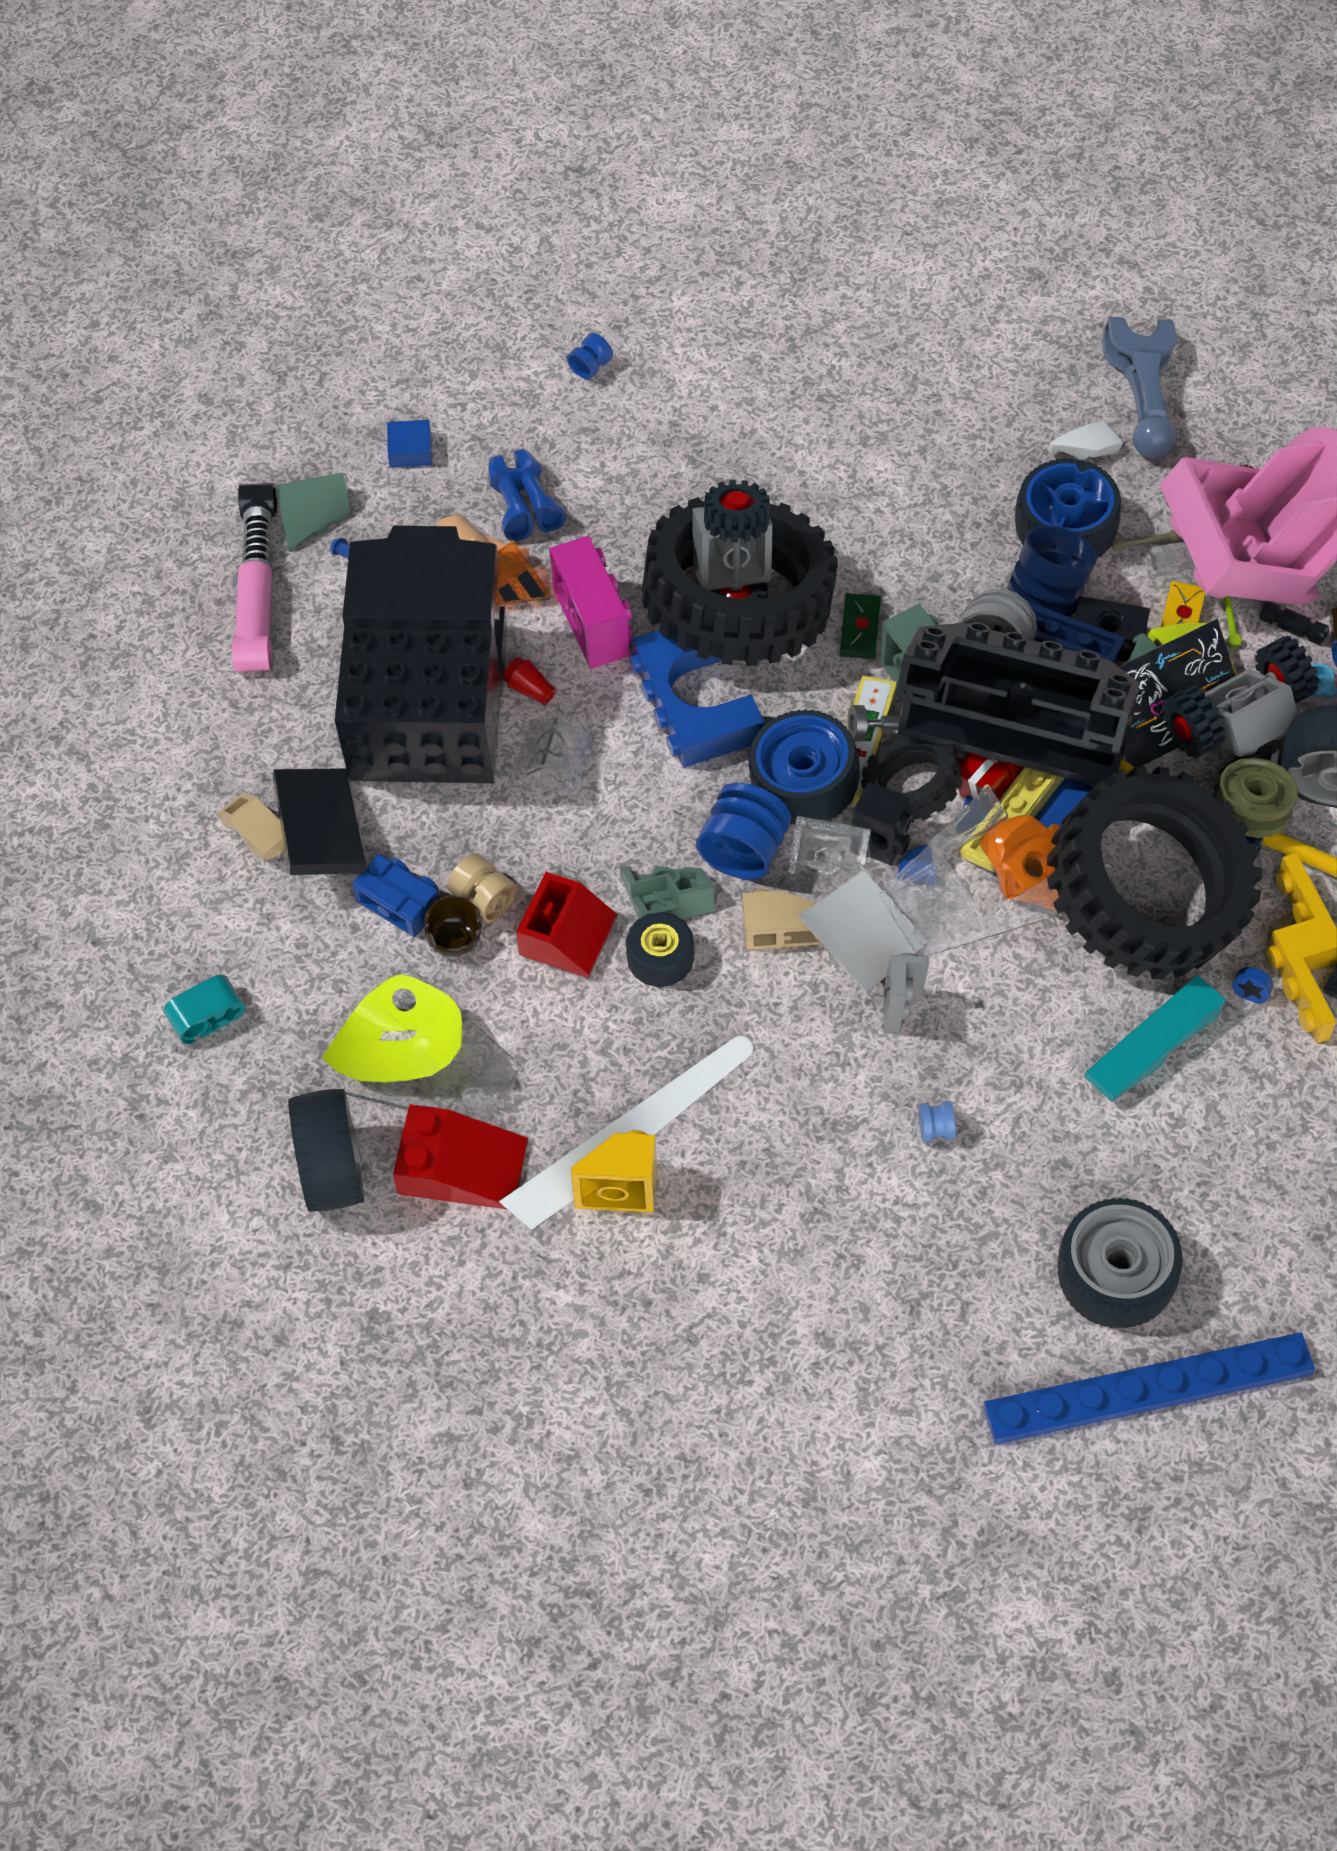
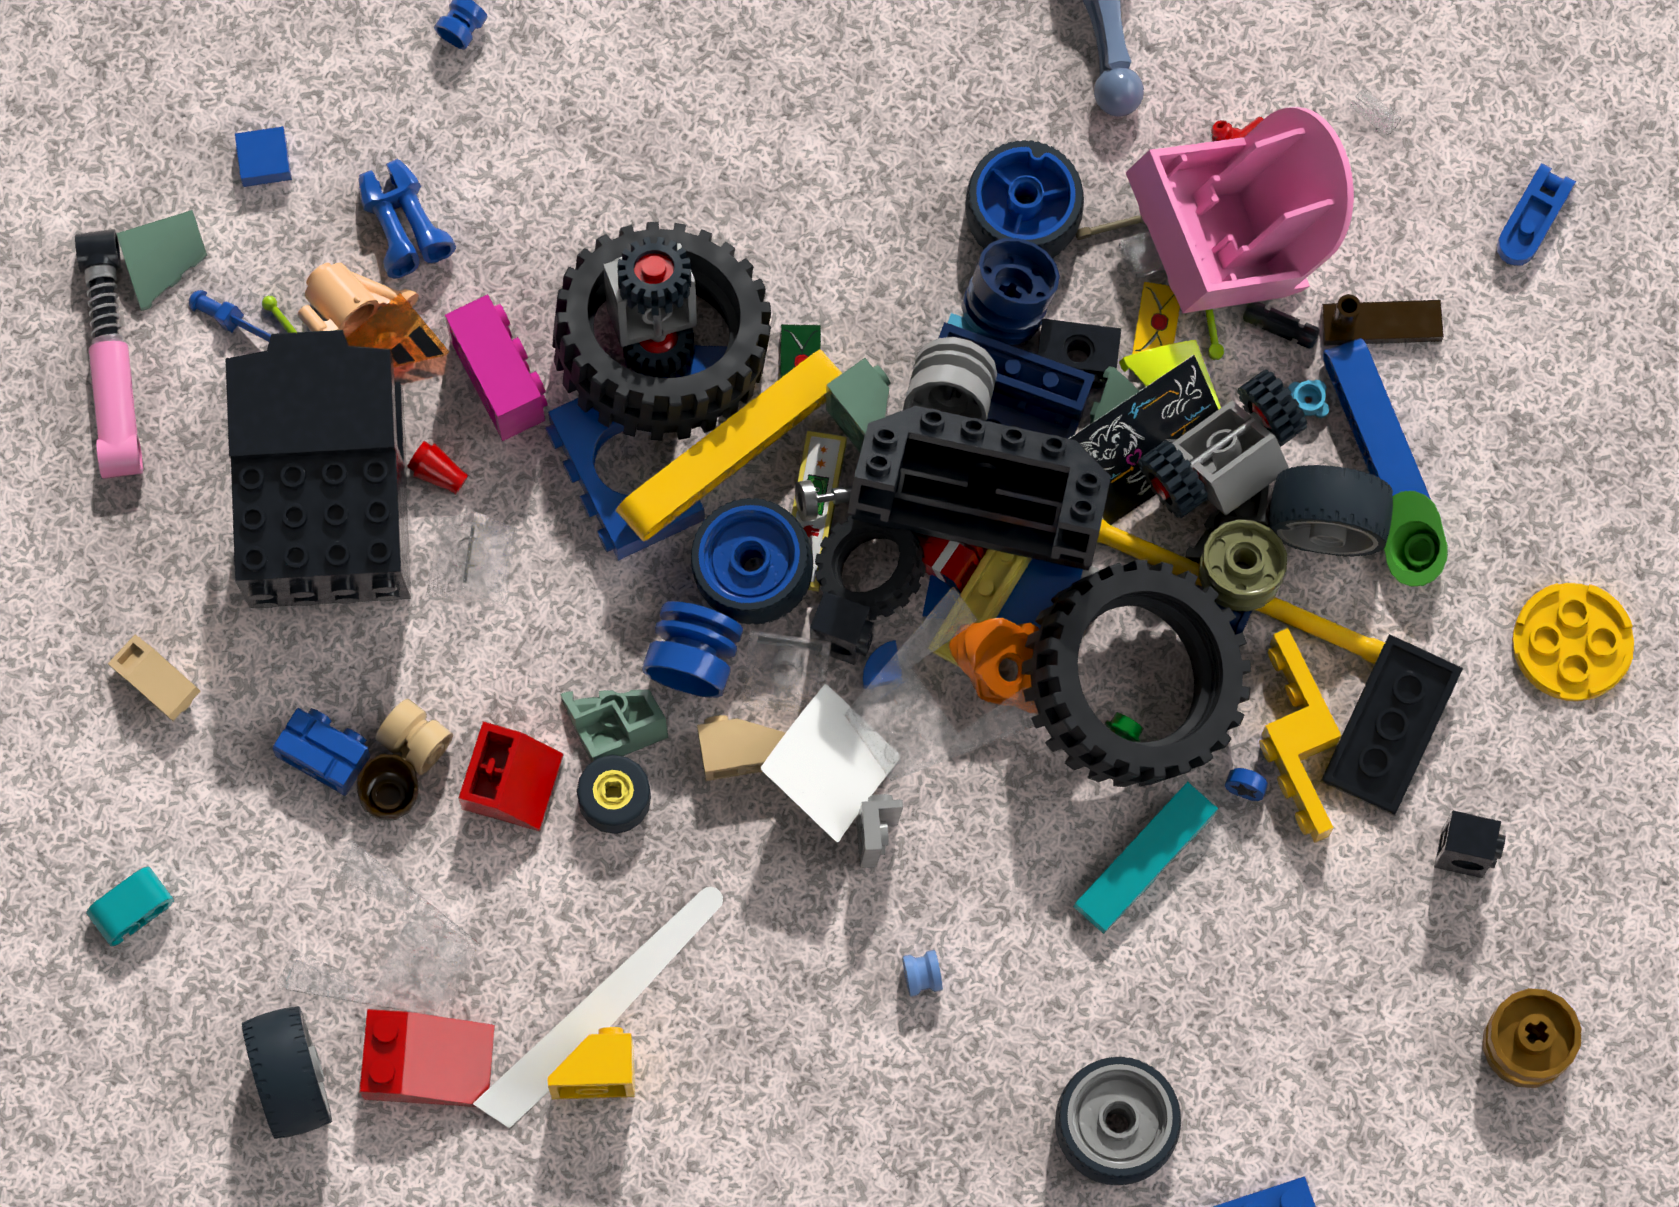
camera: 10 degrees left, 15 degrees up
black tile [273,768,366,875] -> none
neon yellow piece [321,974,462,1082] -> none
white slope [1047,420,1123,461] -> none
none -> yellow beam [616,350,842,541]

